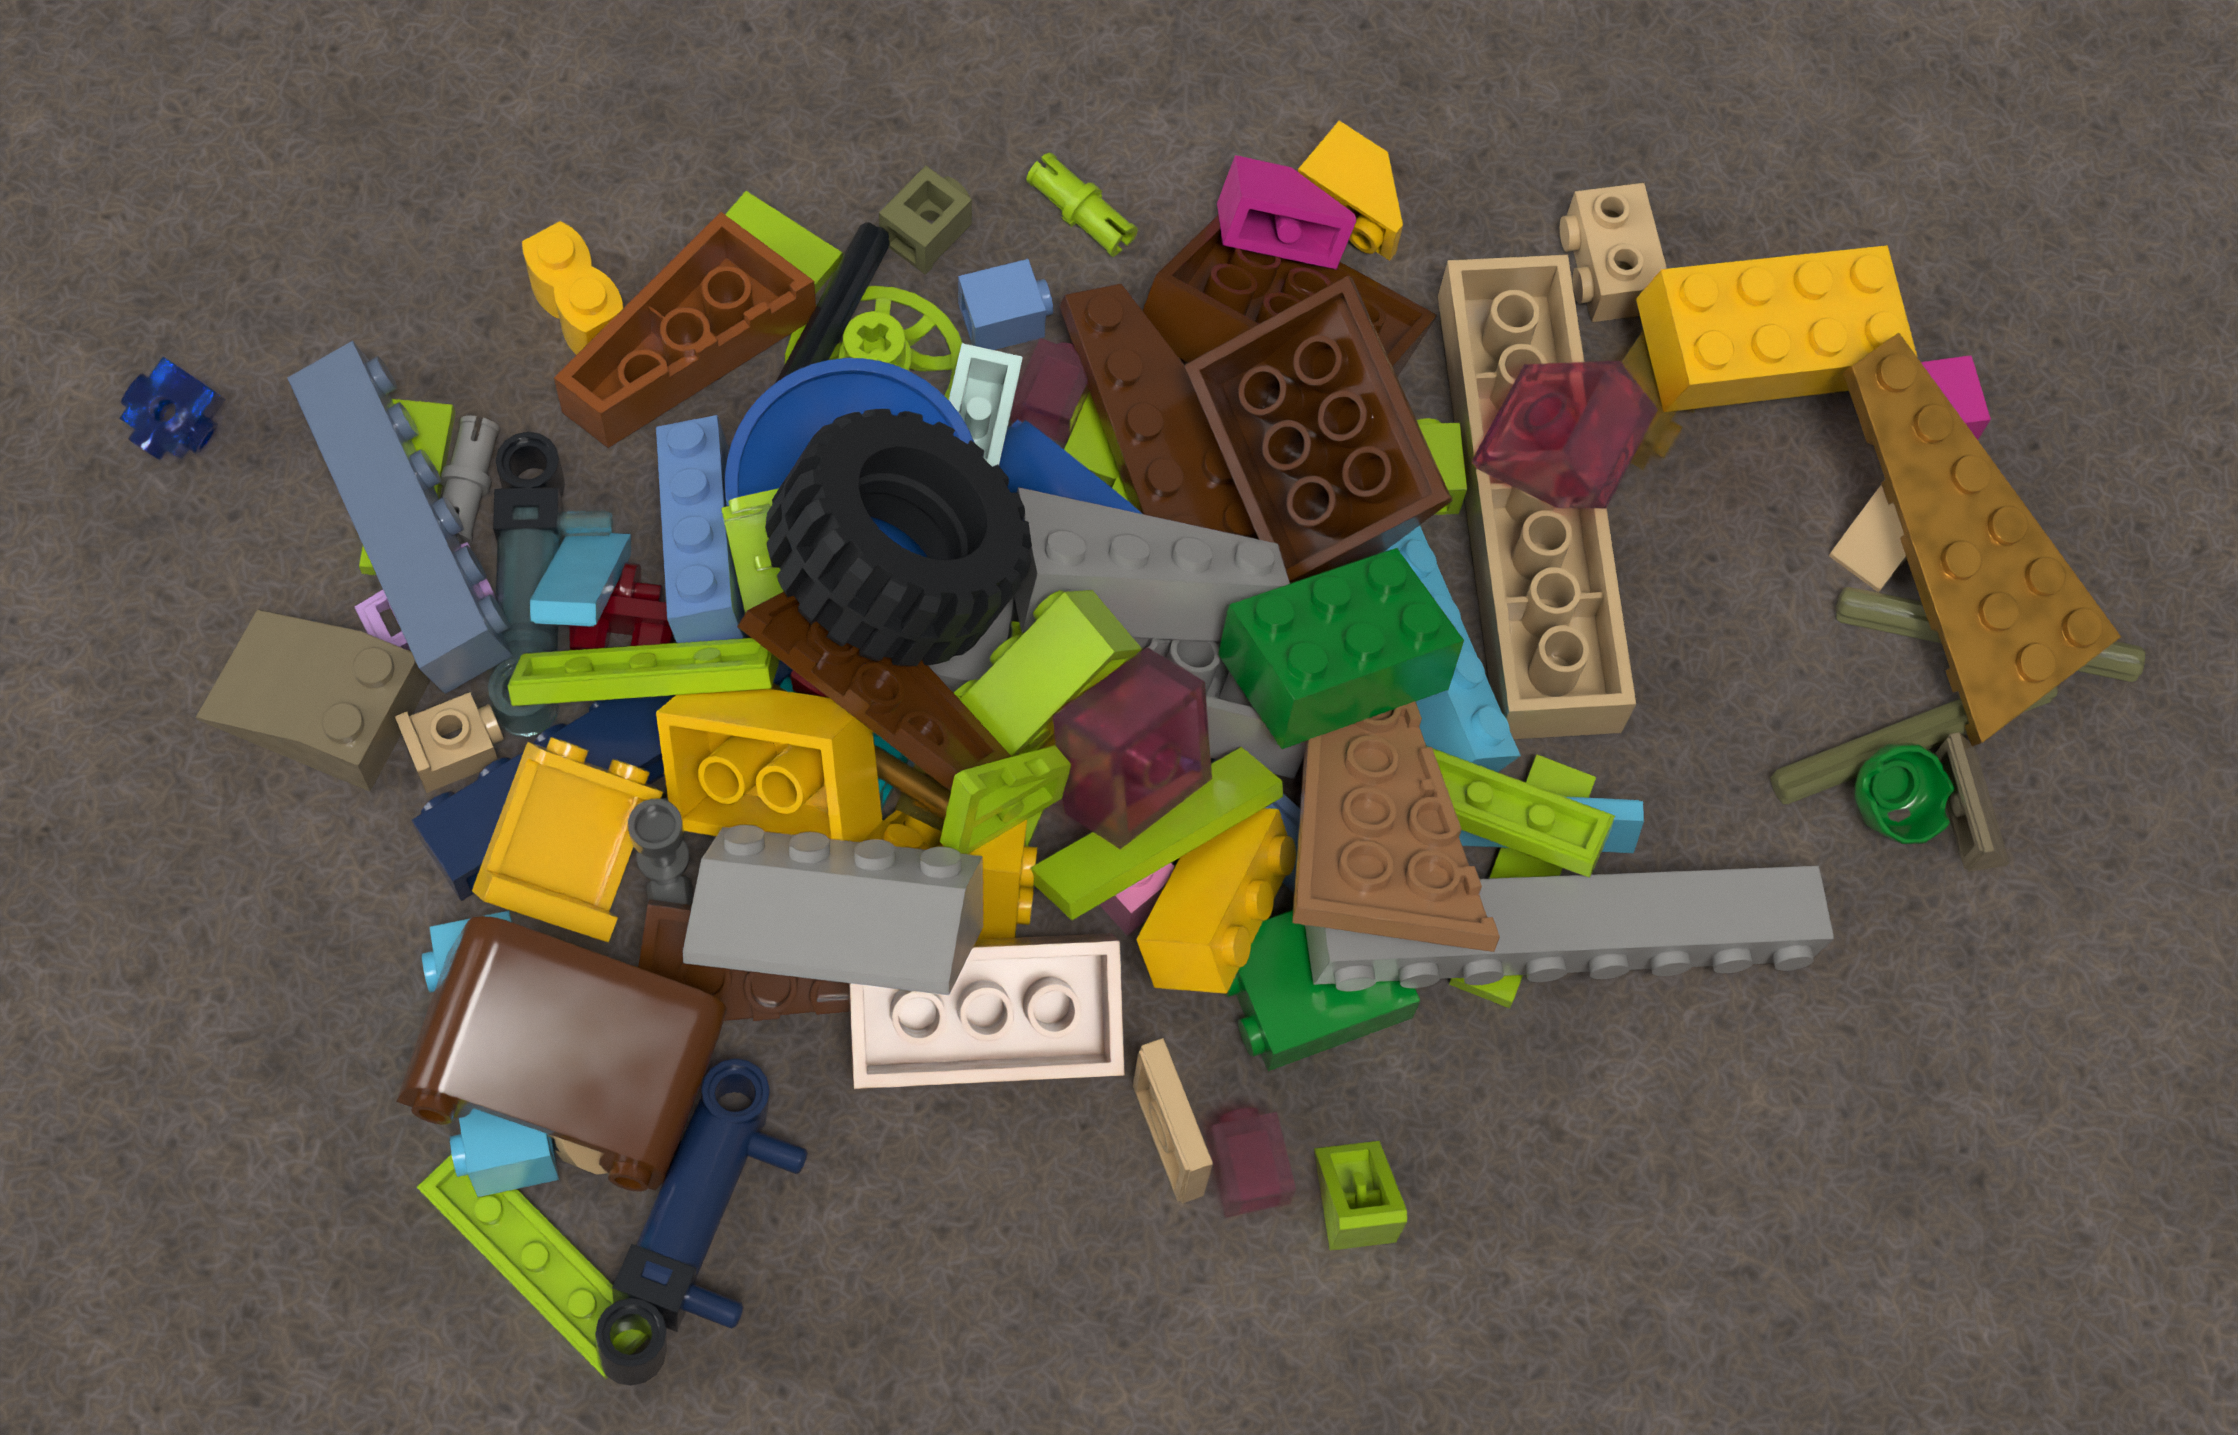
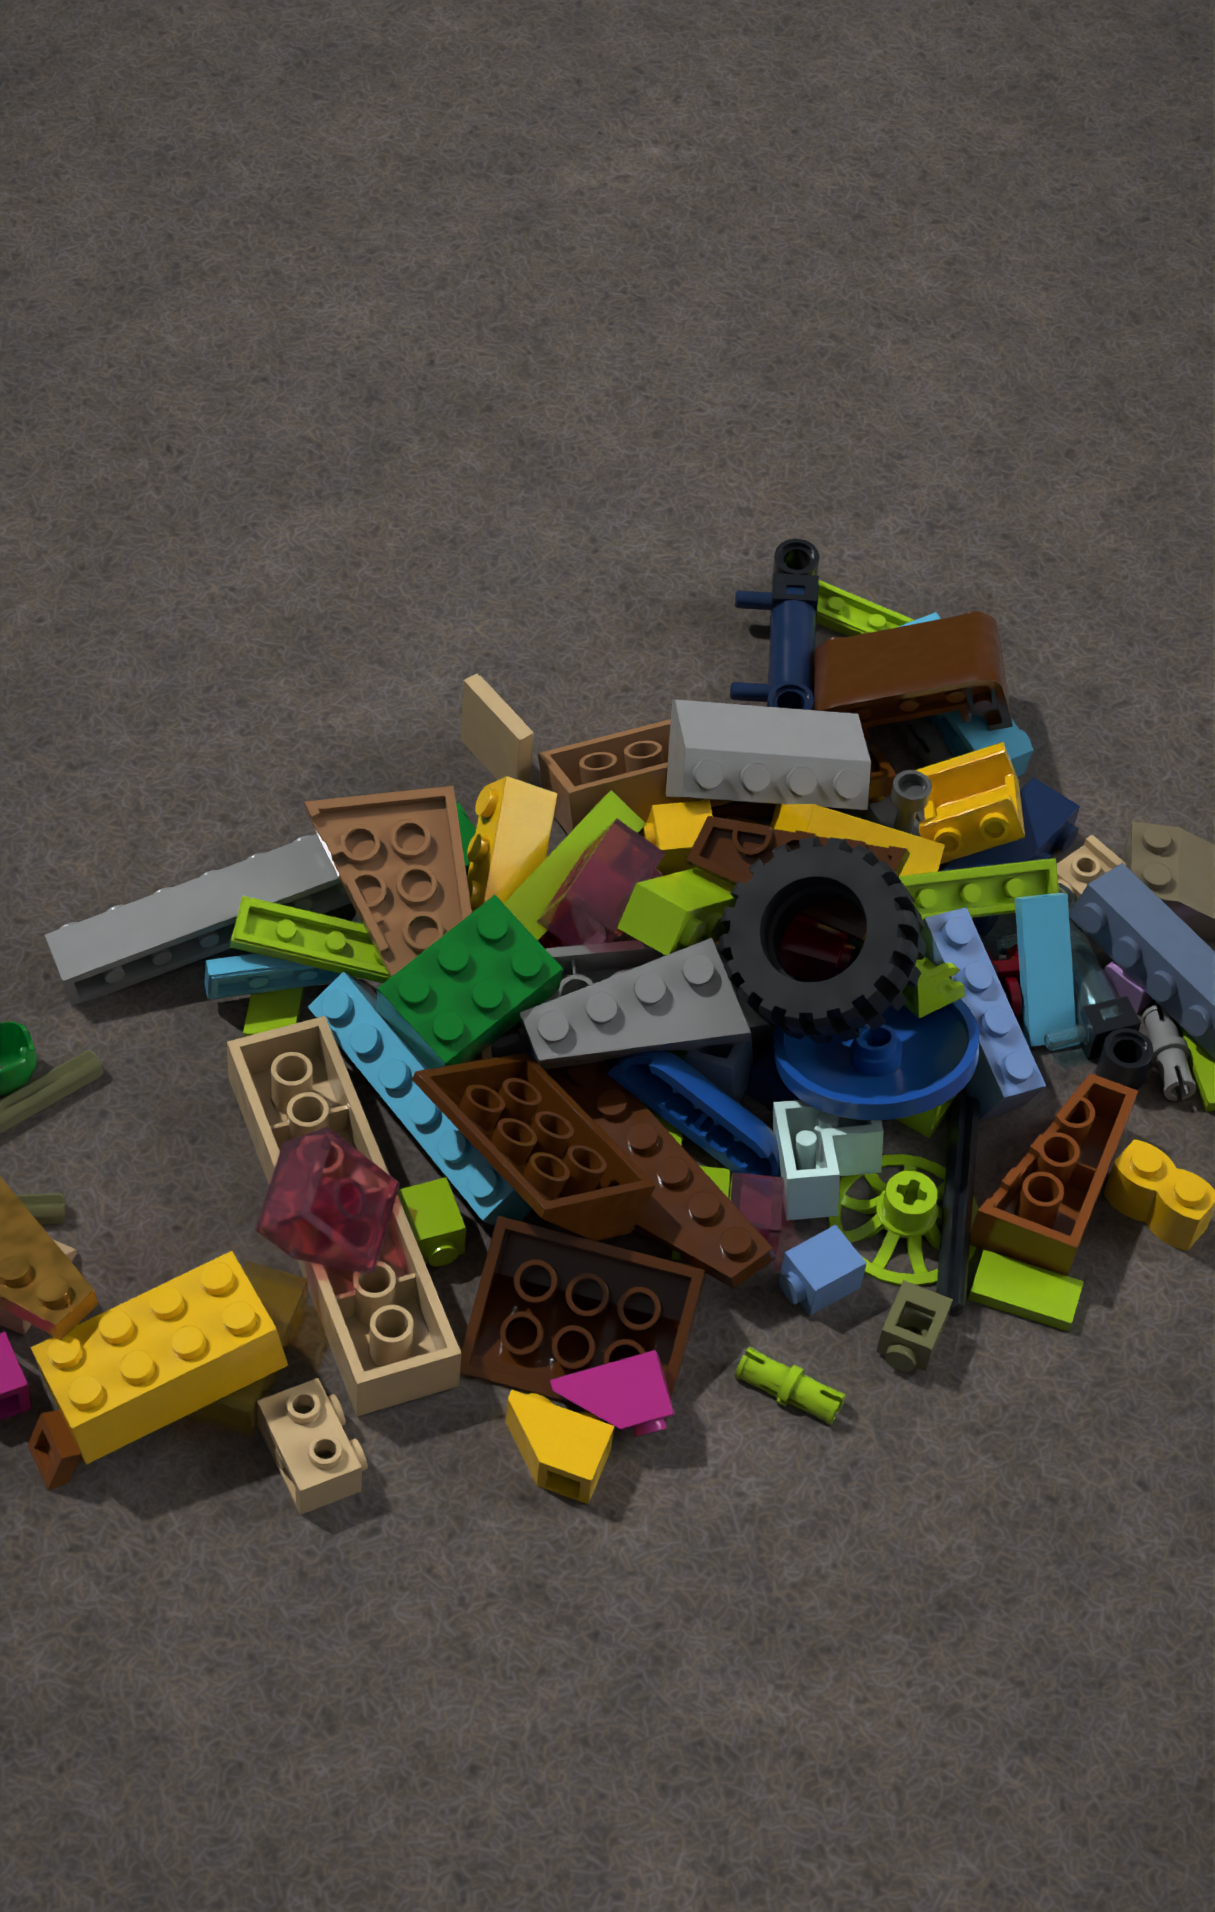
camera: 165 degrees right, 15 degrees down
lime wing [940,745,1071,854] -> none
clear pink brick [1207,1108,1296,1218] -> none
lime slope [1314,1141,1407,1251] -> none

